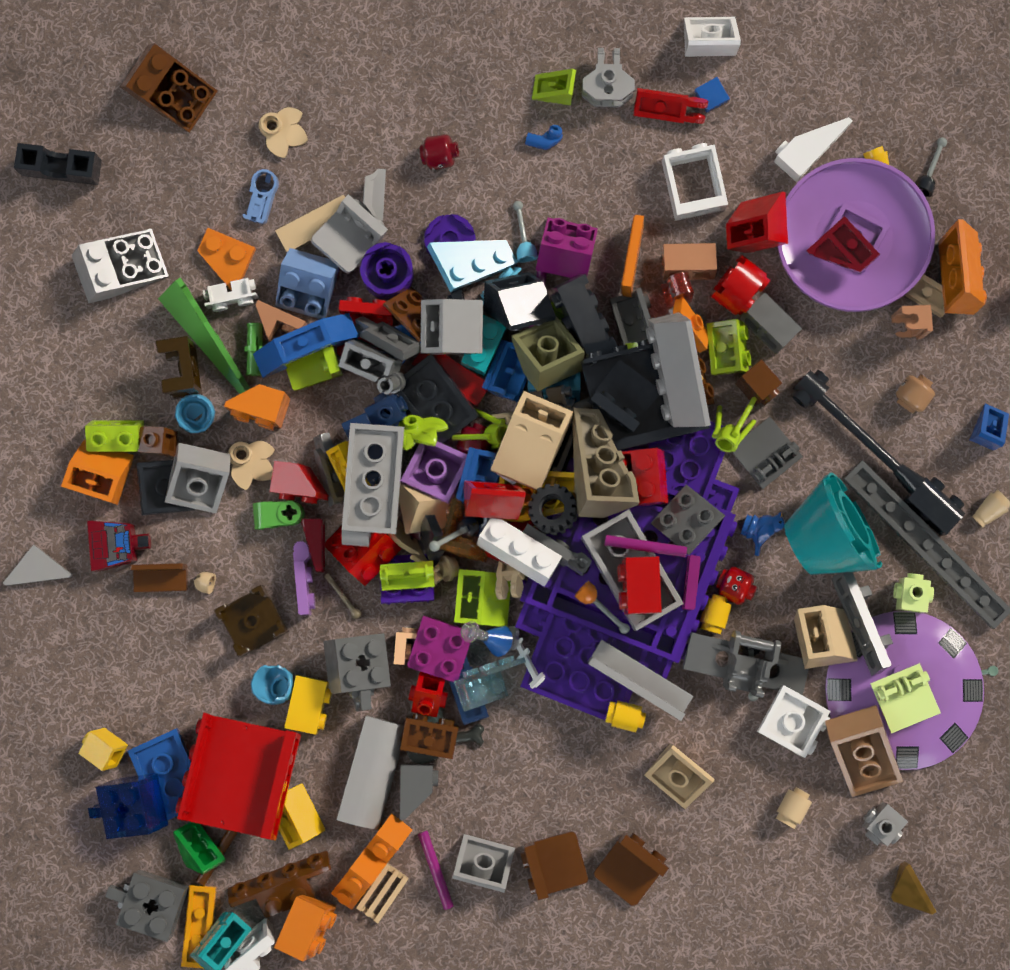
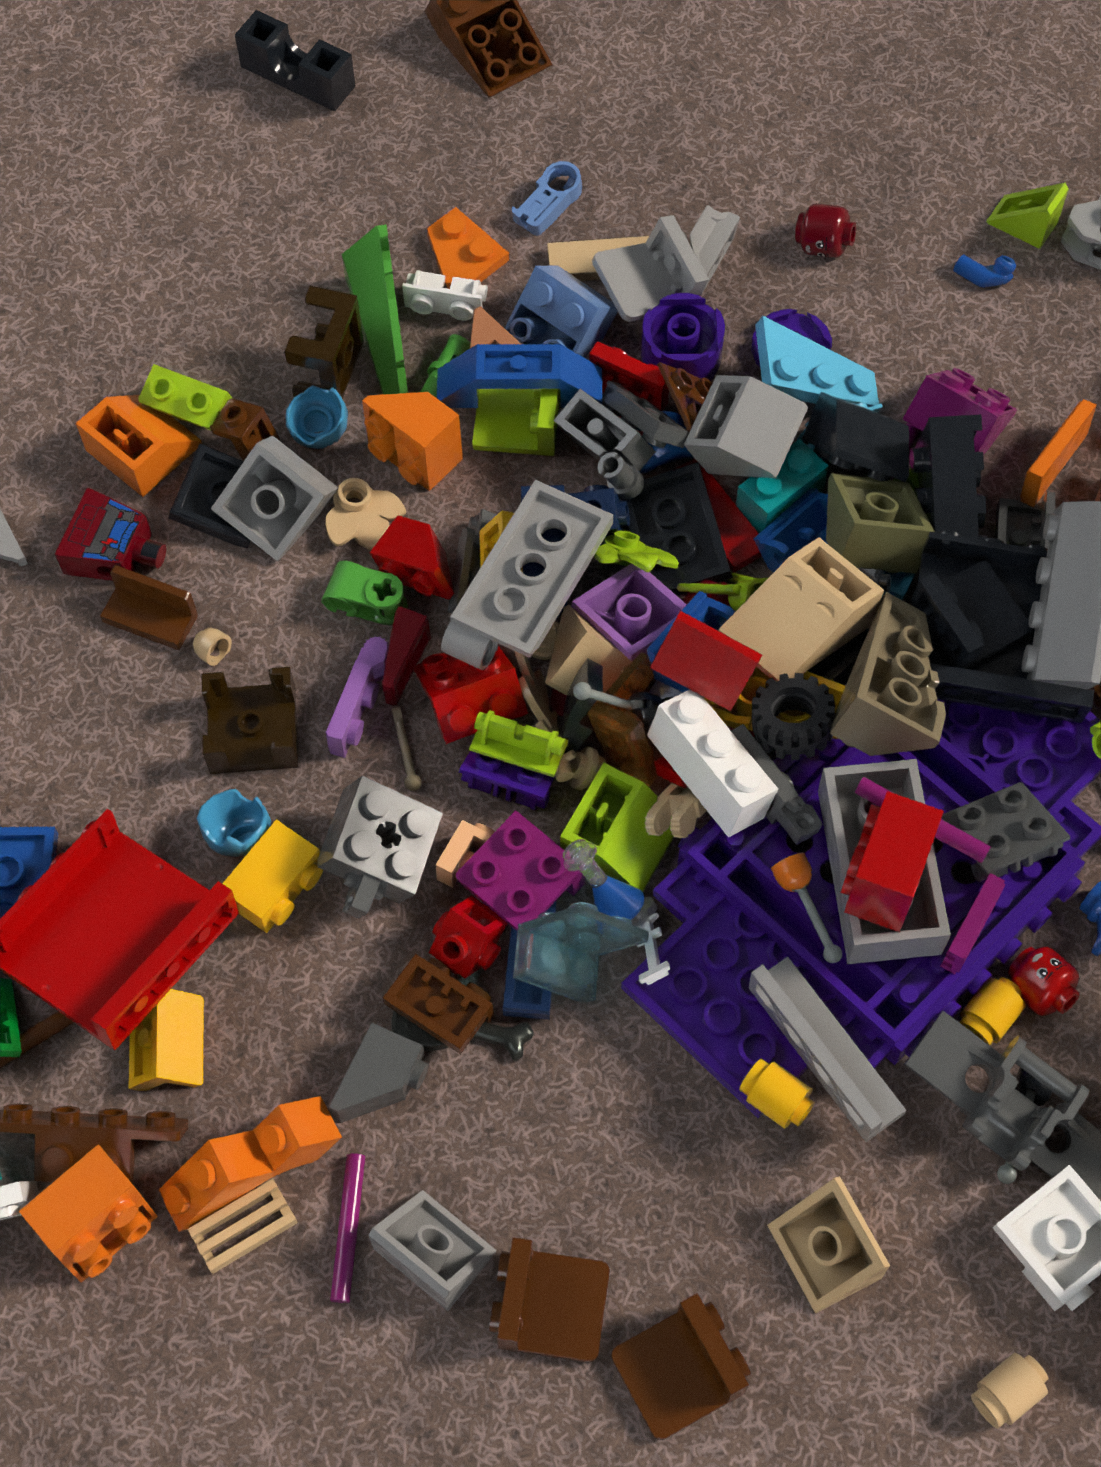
camera: 25 degrees right, 20 degrees down
light grey slope [72,229,169,303] -> none
tan plate [259,107,308,158] -> none
light grey brick [337,715,404,830] -> none
hinge [513,201,538,263] -> none
red slope [622,448,668,506] -> none

